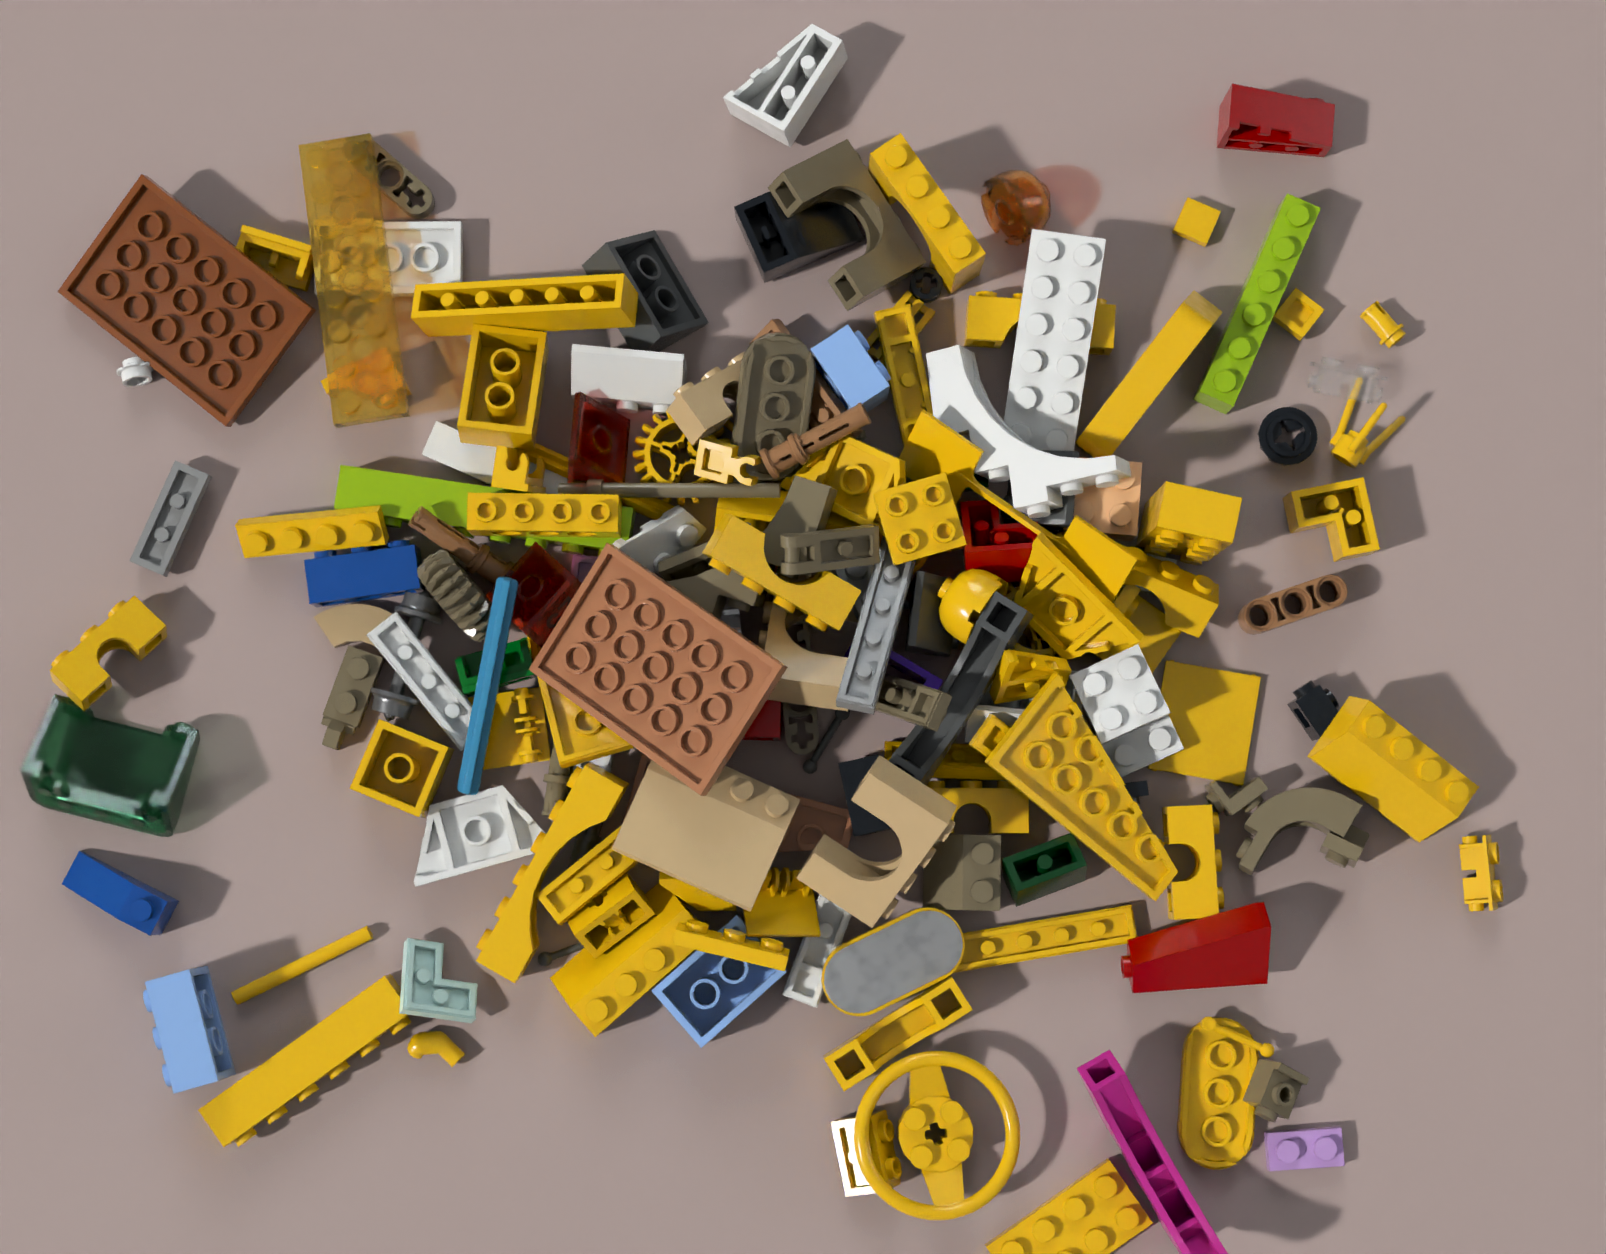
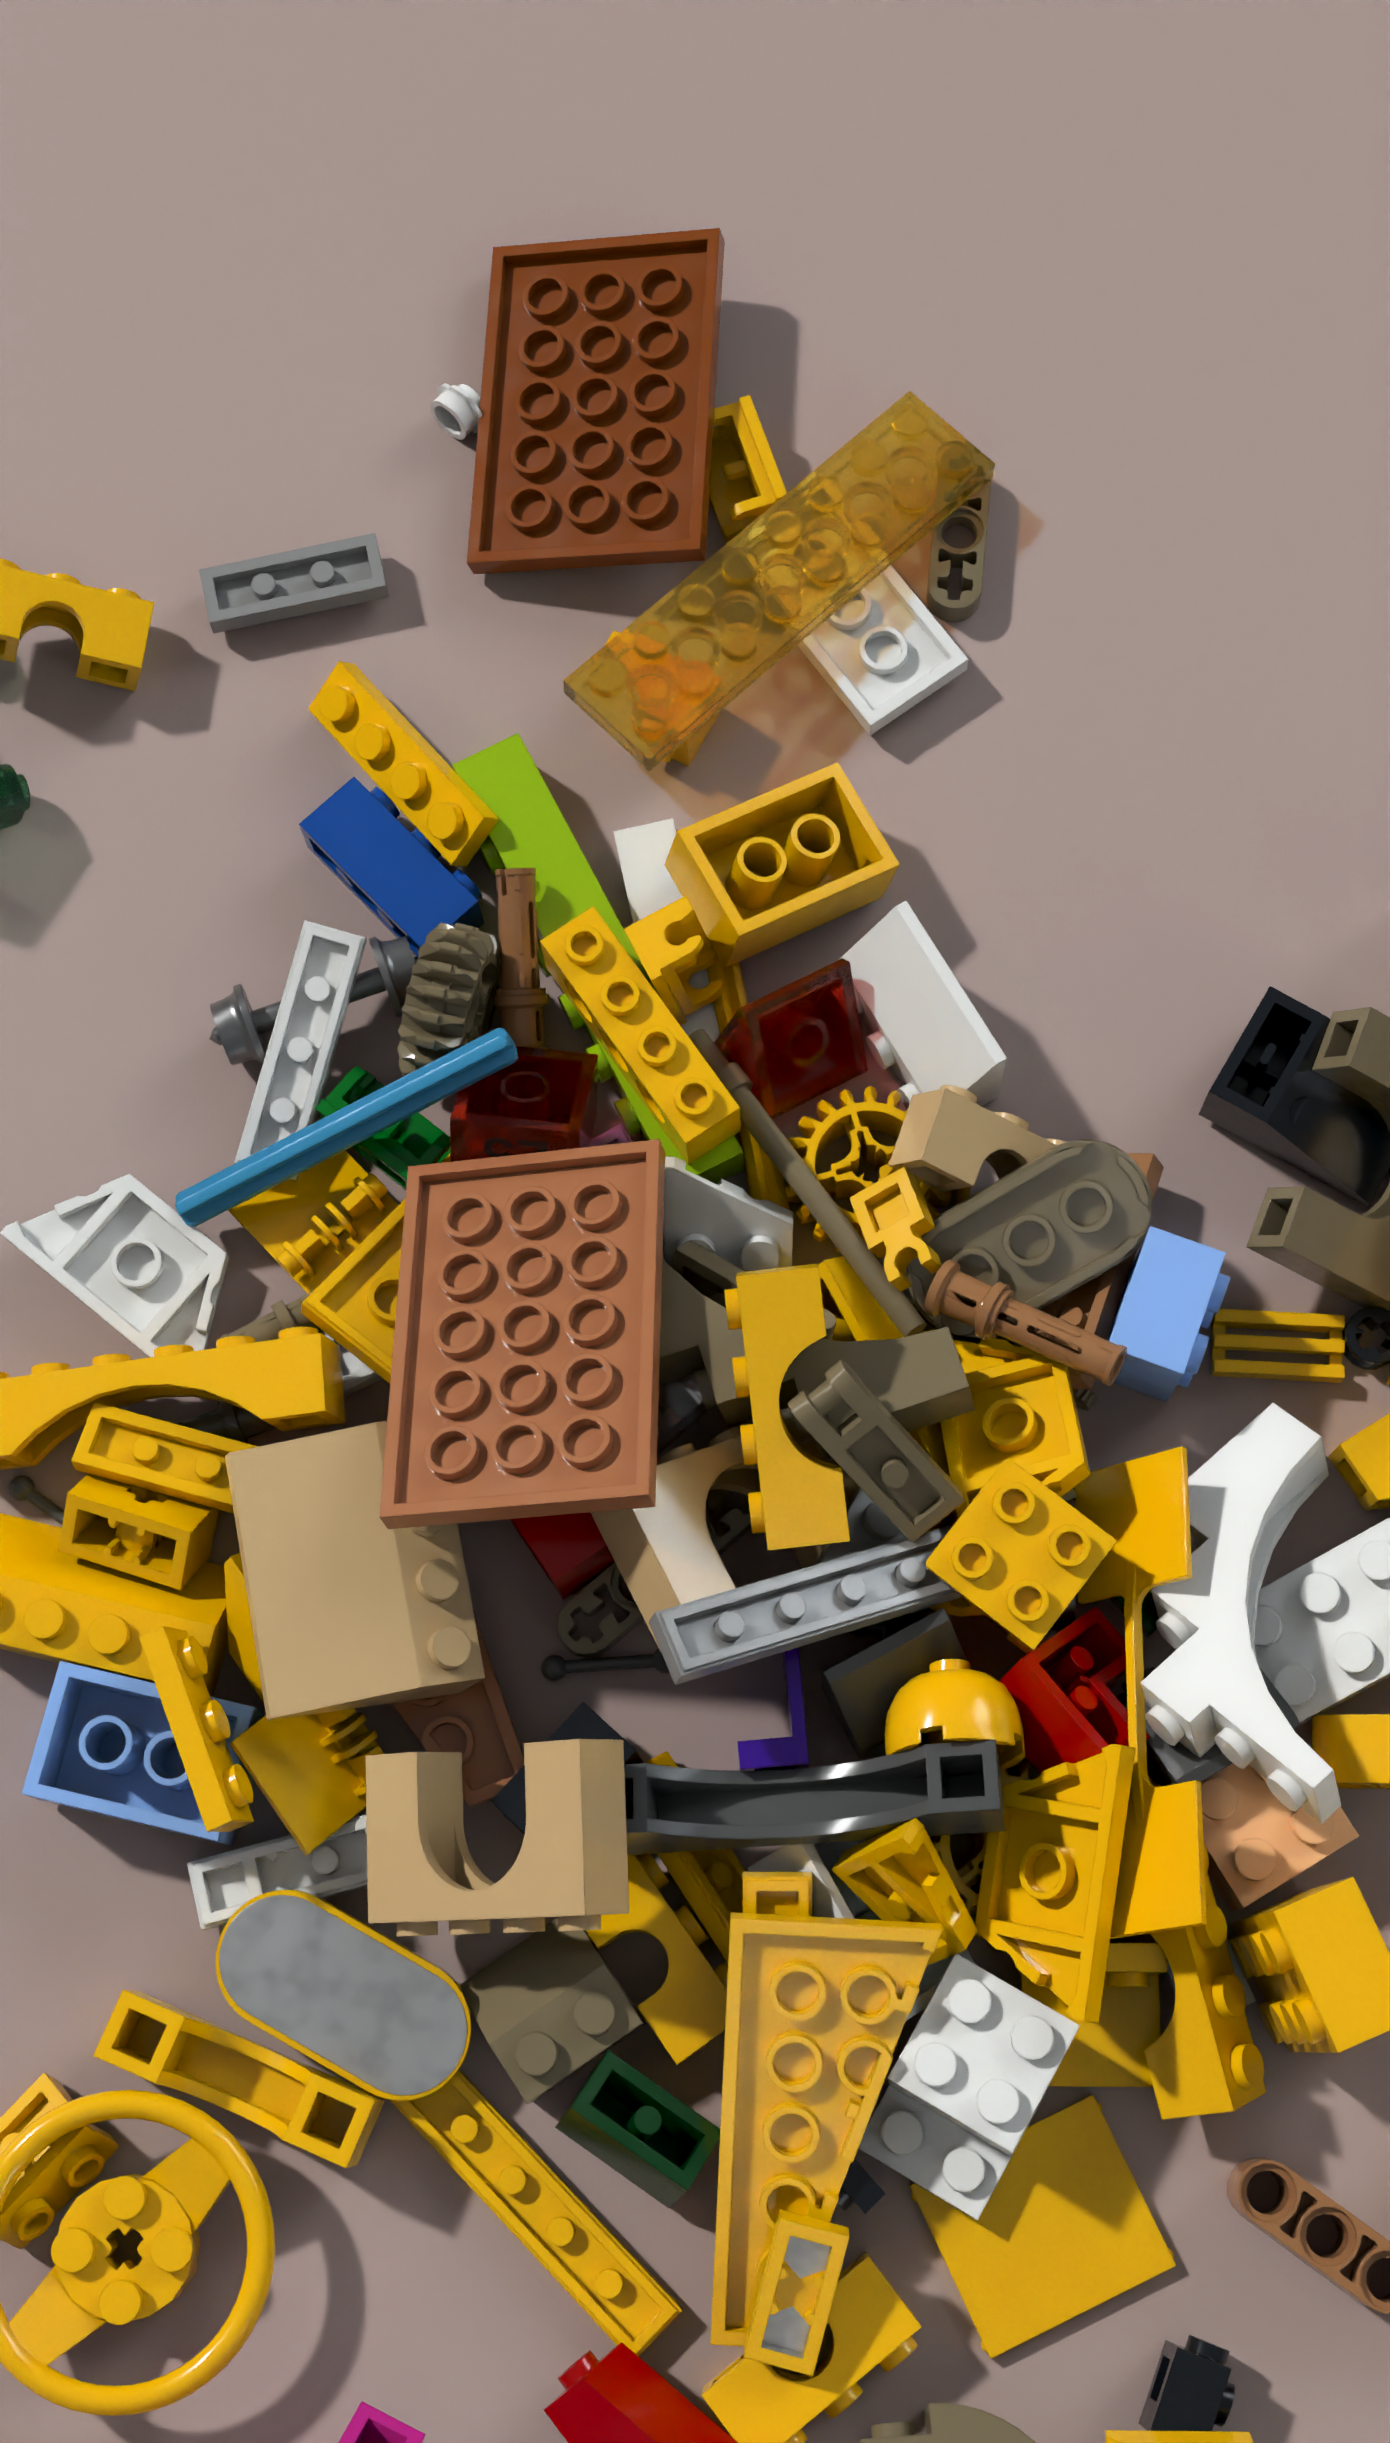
camera: 60 degrees right, 10 degrees down
tan tile [314,604,392,648] -> none
dark tan hinge [321,645,385,750] -> none
yellow brick [349,719,455,818] -> none
yellow brick [411,273,639,337] -> none
dark grey slope [582,230,709,352] -> none
yellow plate [874,304,933,448] -> none
dark tan plate [875,673,952,732] -> none
dark tan bracket [1204,777,1268,816] -> none
none -> yellow piece [743,2209,850,2376]

